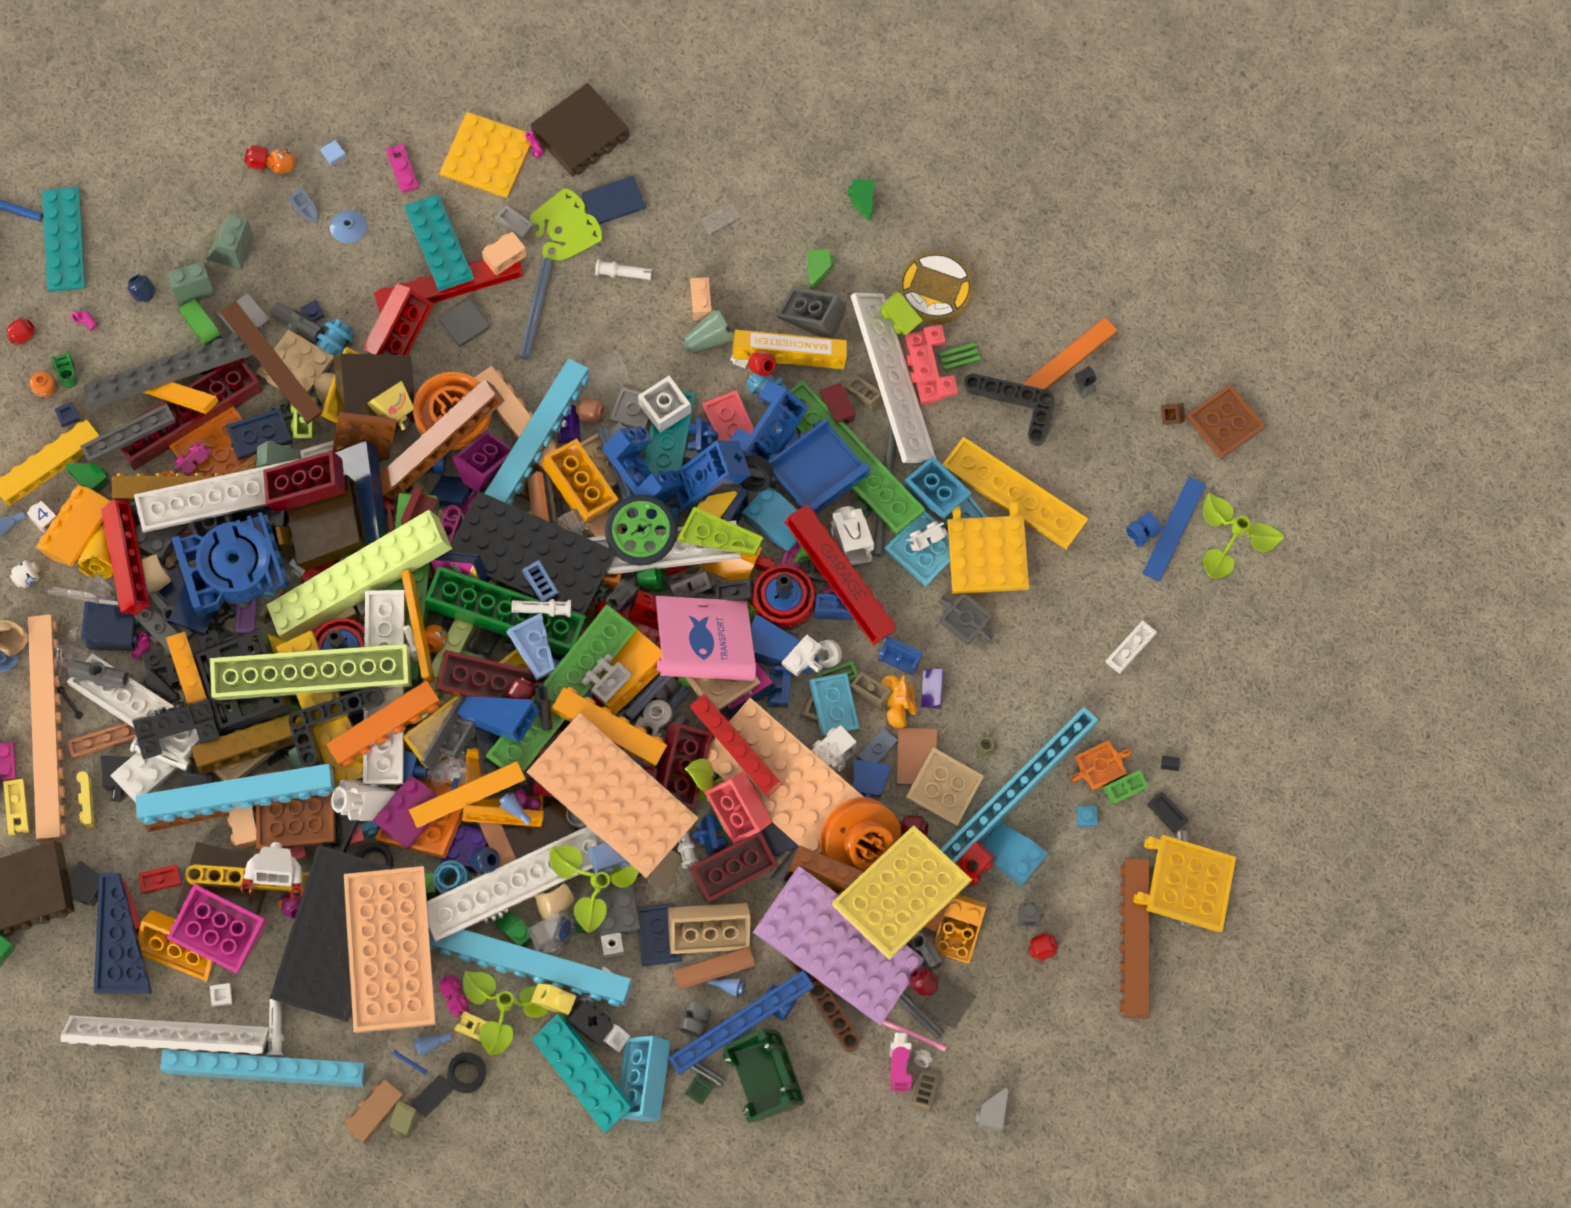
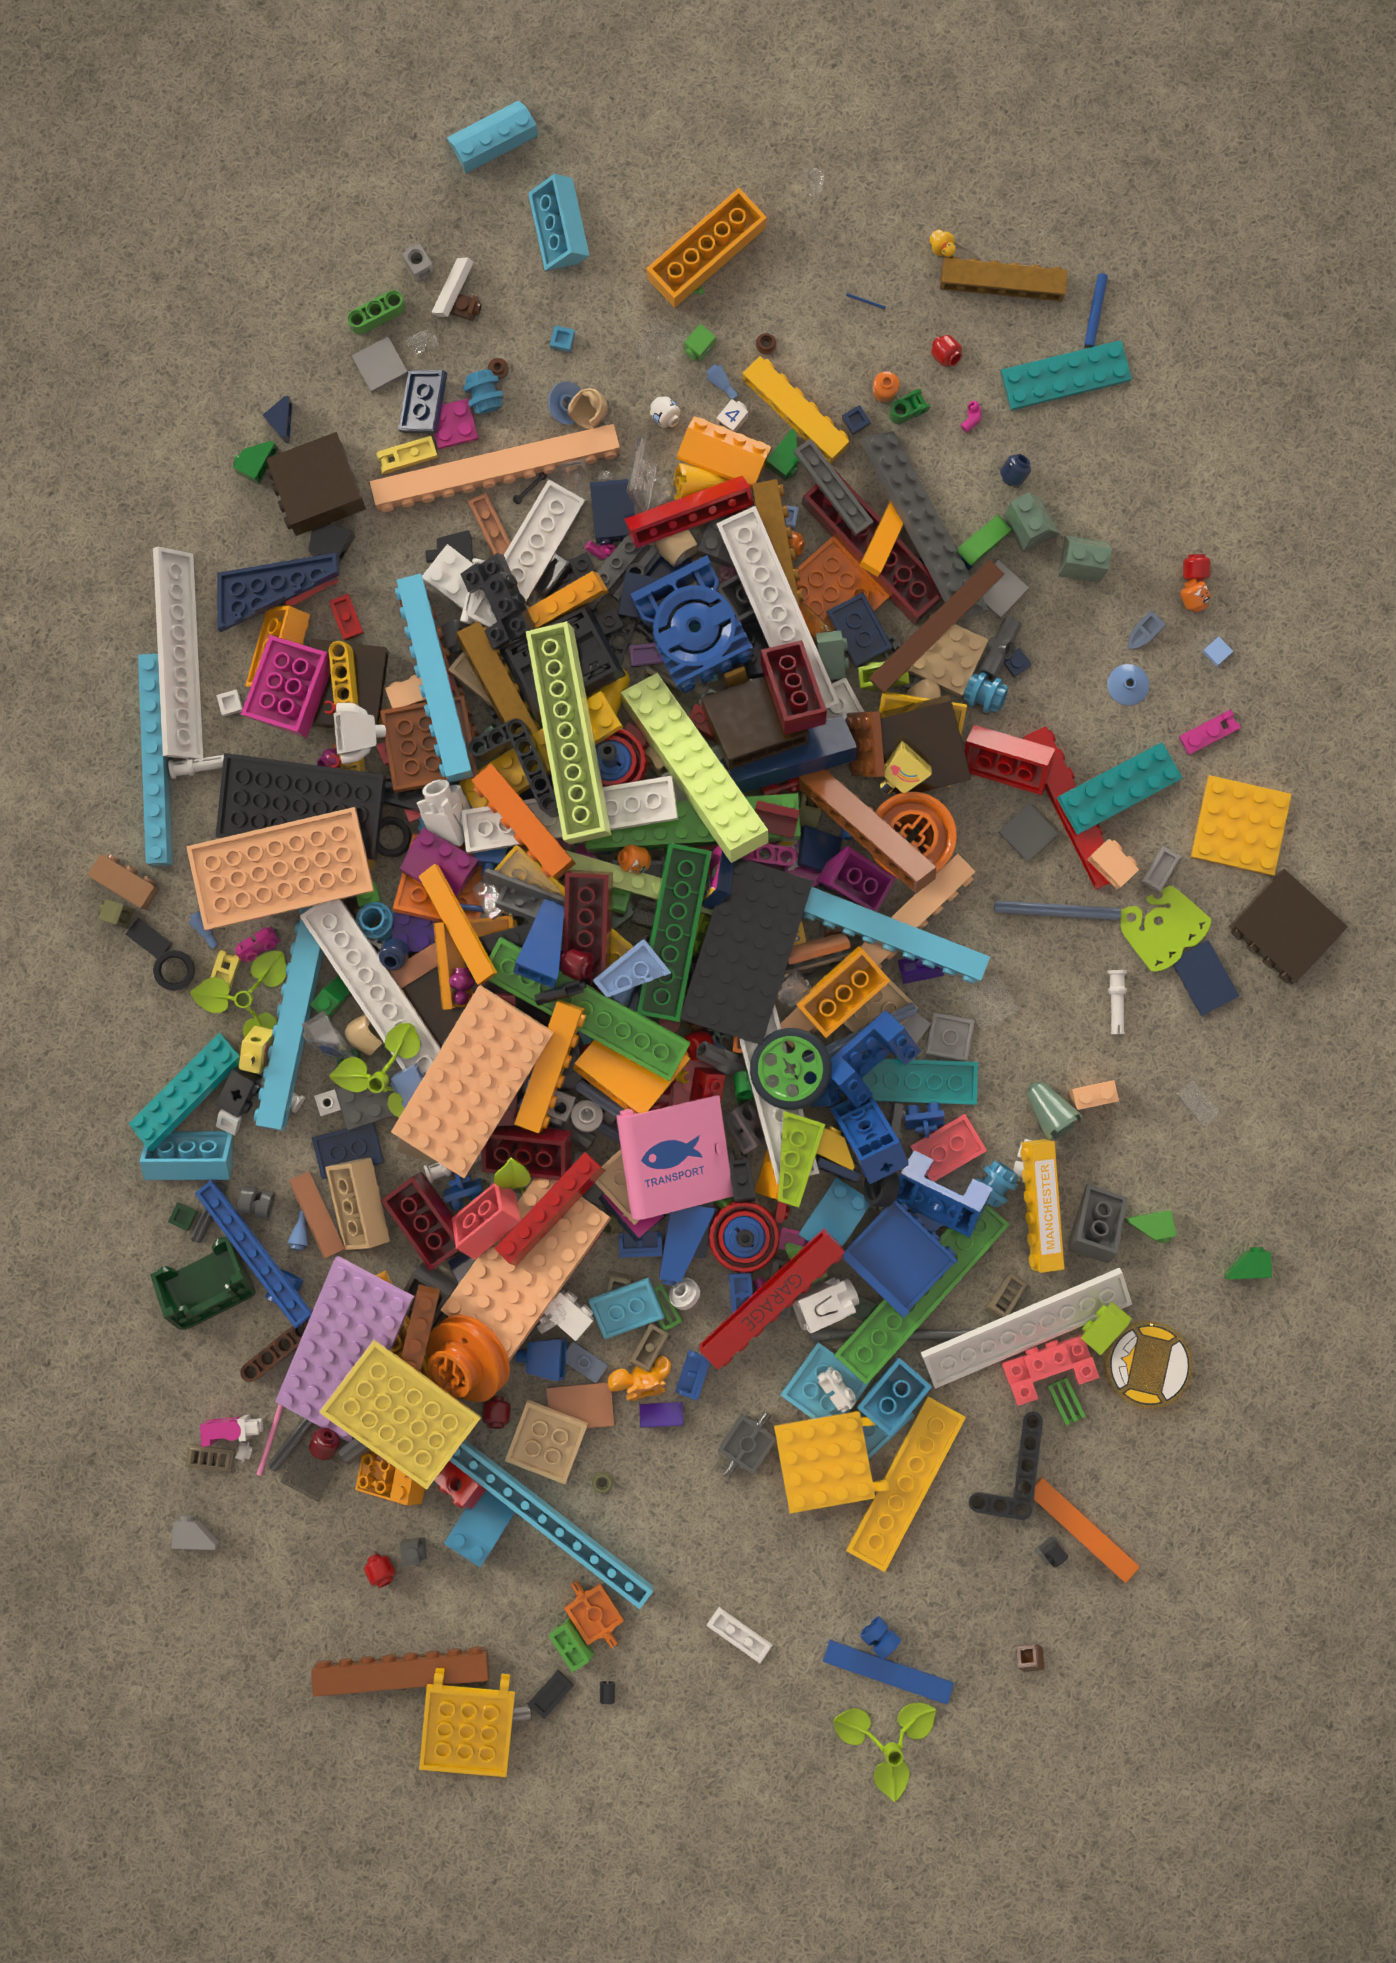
camera: 85 degrees right, 15 degrees up
dark grey piece [68,660,129,688] -> none
light yellow plate [76,771,95,829] -> none
dark pink hinge [173,442,211,476] -> none
blue piece [393,1051,428,1075] -> none
light orange tile [401,570,435,684] -> none
white bar [403,625,418,662] -> none
medium blue cone [499,793,532,825] -> none
white pin [512,599,571,617] -> none
medium blue slope [522,560,559,602] -> none
dark pink arm [525,131,544,158] -> none
nougat head [576,398,605,423] -> none
light grey plate [581,654,632,704] -> none
white brick [638,376,691,433] -> none
red head [748,351,776,377] -> none
white plate [782,635,822,676] -> none
dark red panel [820,383,856,424] -> none
dark azure plate [1076,806,1098,827] -> none
dark orange plate [1186,384,1266,459] -> none

